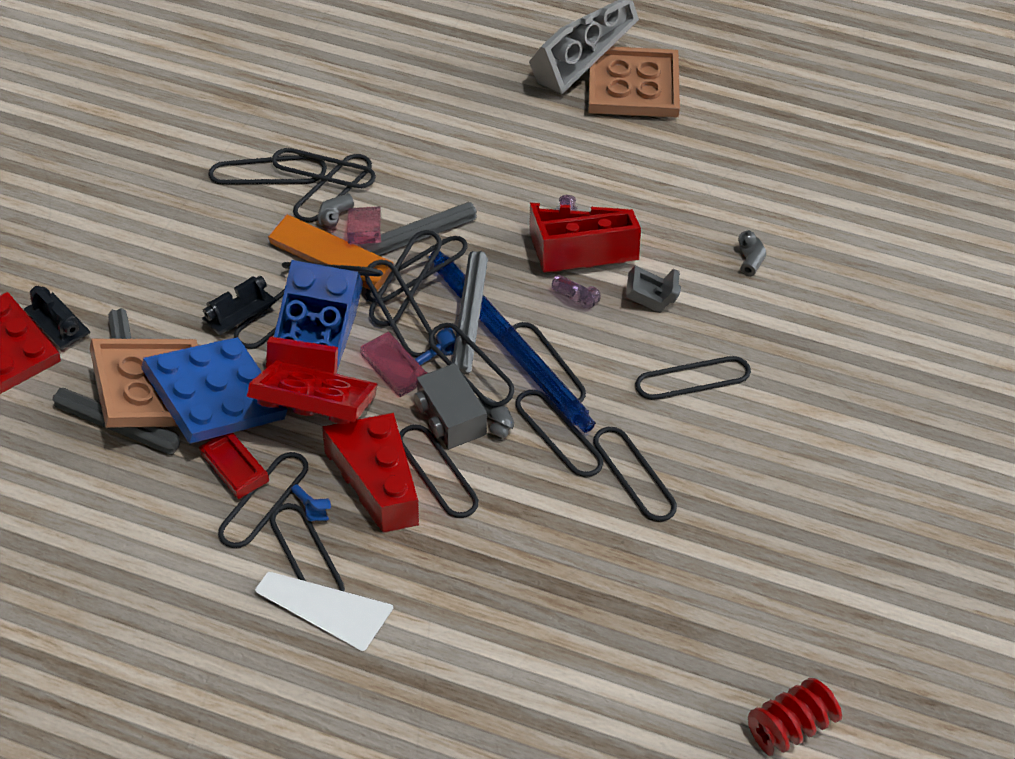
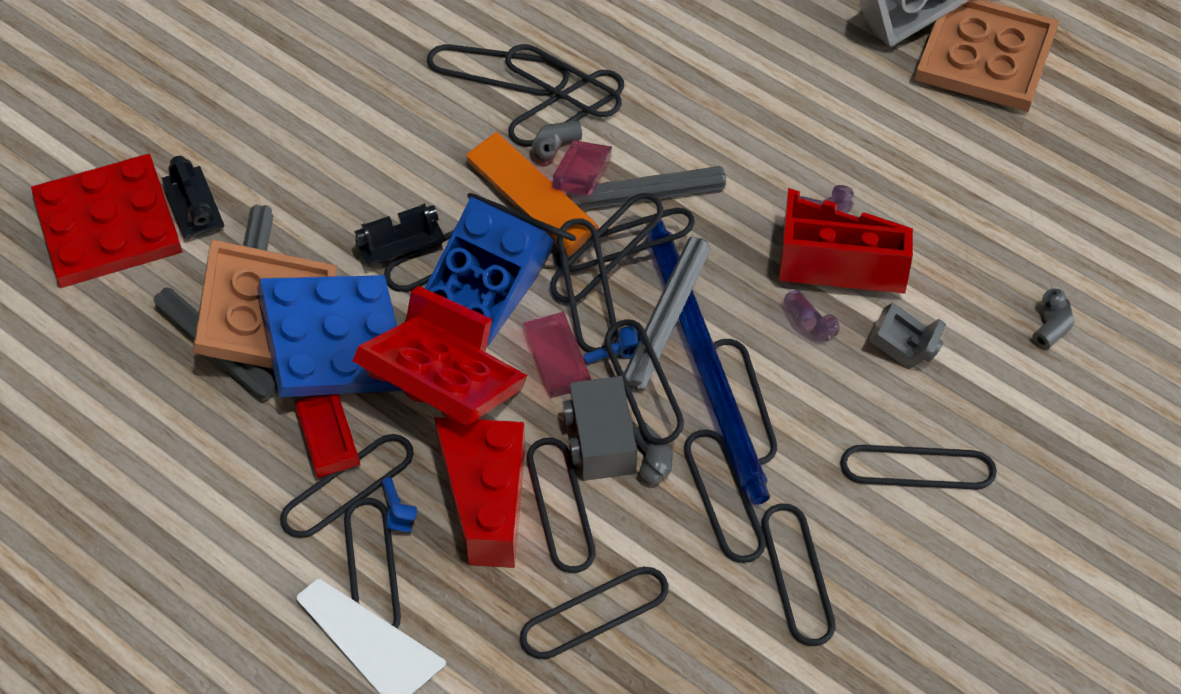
camera: 20 degrees right, 5 degrees up
none -> black piece [520,566,669,659]

